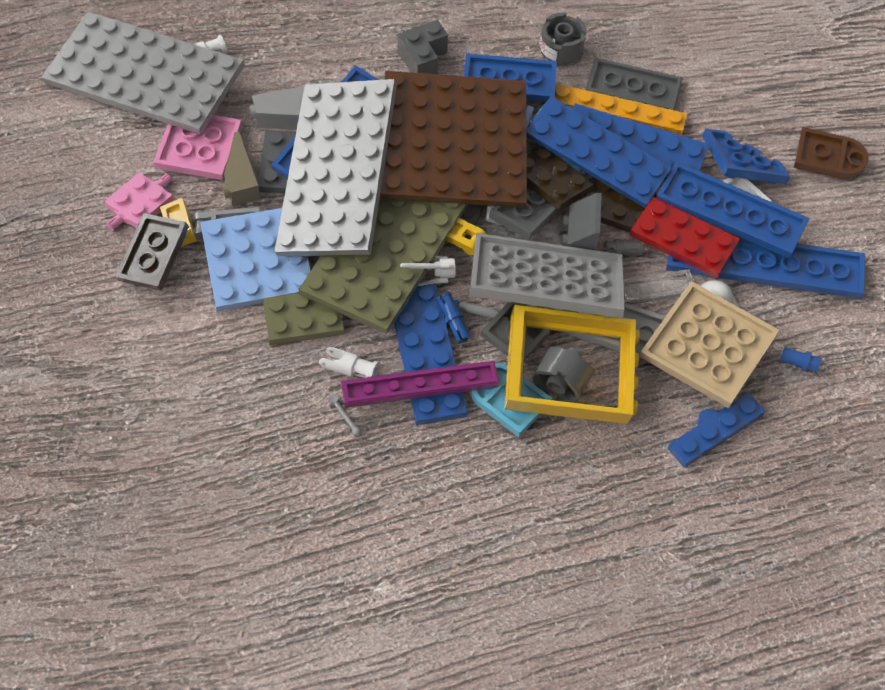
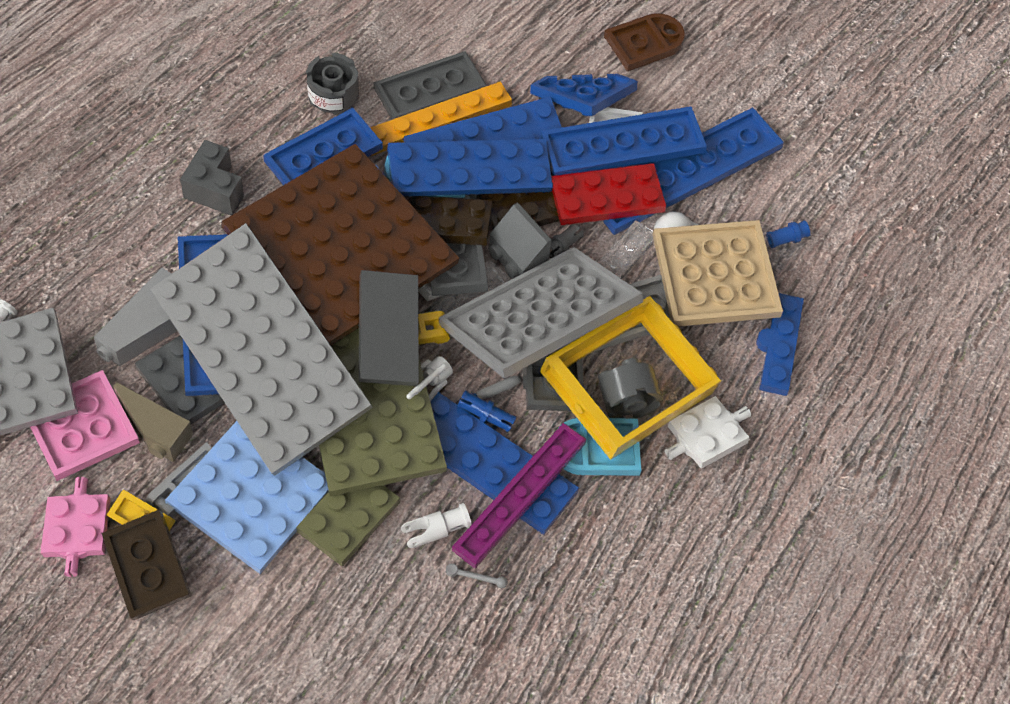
camera: 45 degrees left, 0 degrees up
none -> dark grey tile [359,270,419,386]
none -> white plate [665,396,751,469]

